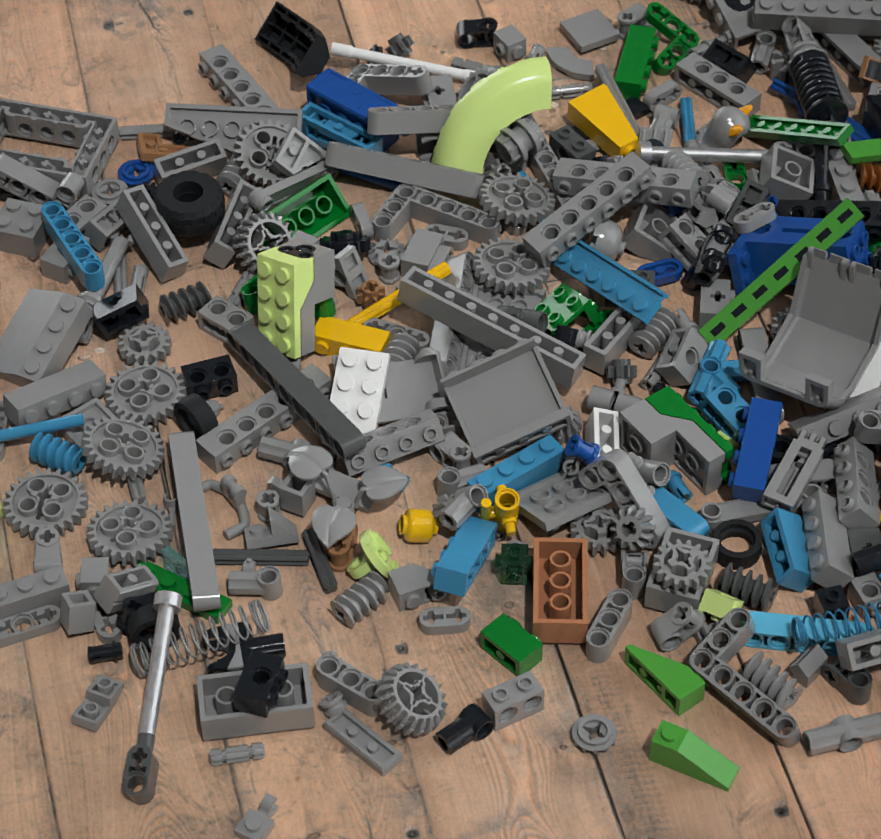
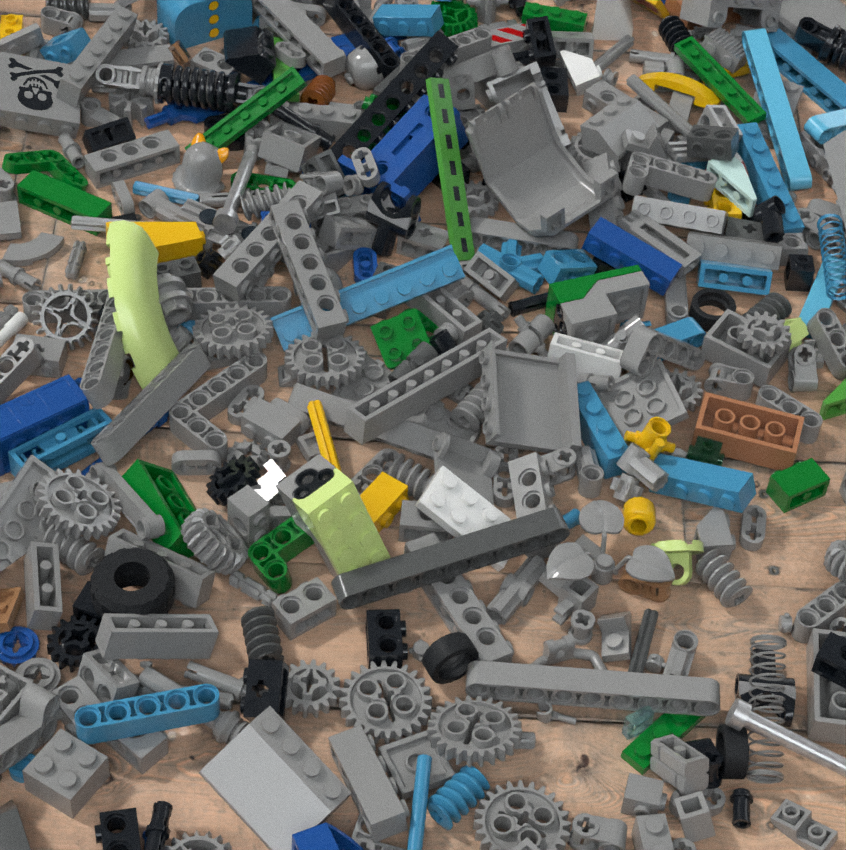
camera: 80 degrees left, 0 degrees up
light grey gear [87,499,173,566] -> none
light grey wing [271,126,327,177] -> none
dark grey axle [302,528,338,594] -> none
blue bush [565,434,600,465] -> none
light grey gear [610,505,657,551] -> none

